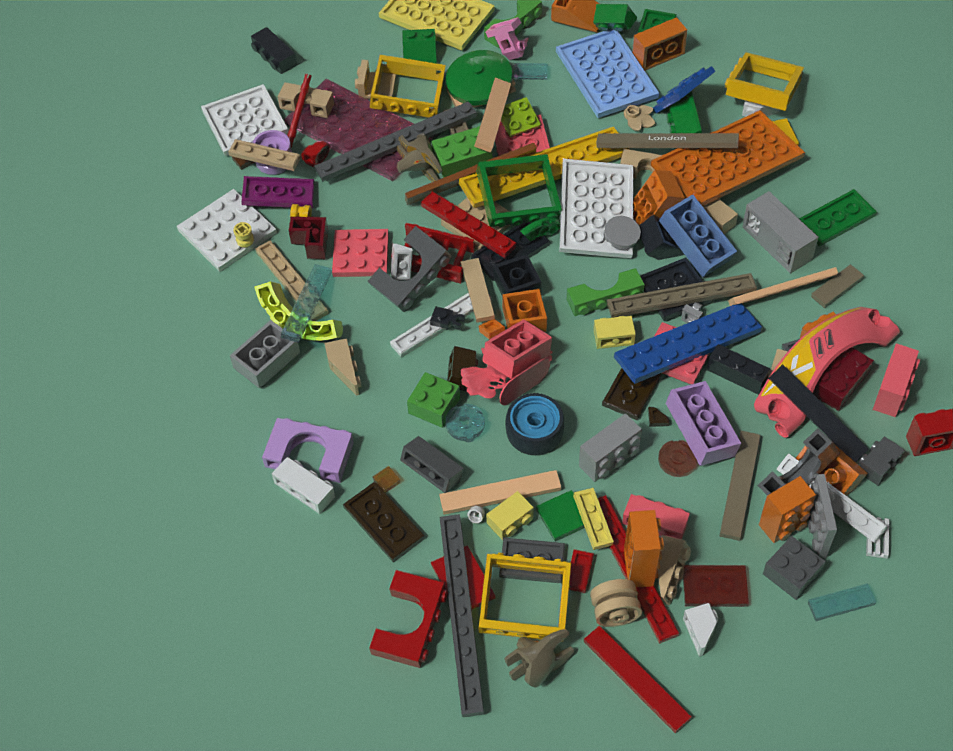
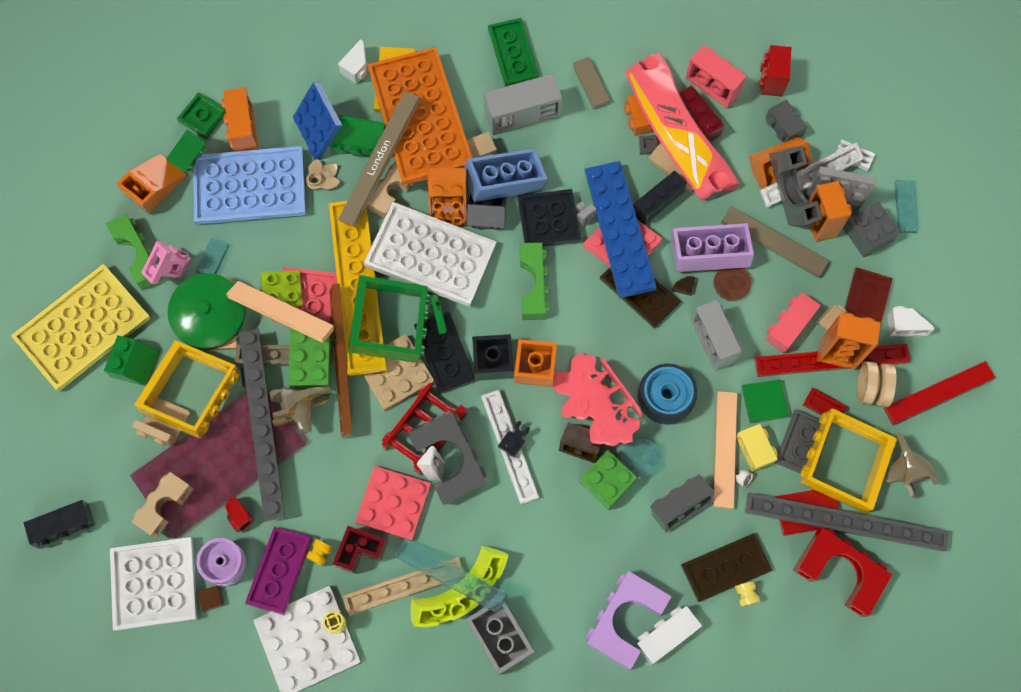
camera: 75 degrees left, 15 degrees up
tan tile [228,139,301,171] -> none
red piece [287,74,312,148] -> none
tan slope [324,338,361,396] -> none
clear orange tile [373,466,401,493] -> none
red plate [421,191,516,258] -> none
tan tile [461,258,495,323] -> none
orange plate [479,319,505,340] -> none
coral brick [483,319,552,379] -> none
light yellow plate [573,488,614,550] -> none
light yellow brick [594,316,635,349] -> none
light grey tile [604,216,641,250] -> none
dark tan tile [607,273,757,318] -> none
yellow window [725,52,804,111] -> none
light nougat tile [728,267,838,306] -> none
black tile [768,364,869,462] -> none
none -> light yellow wheel [735,582,761,607]

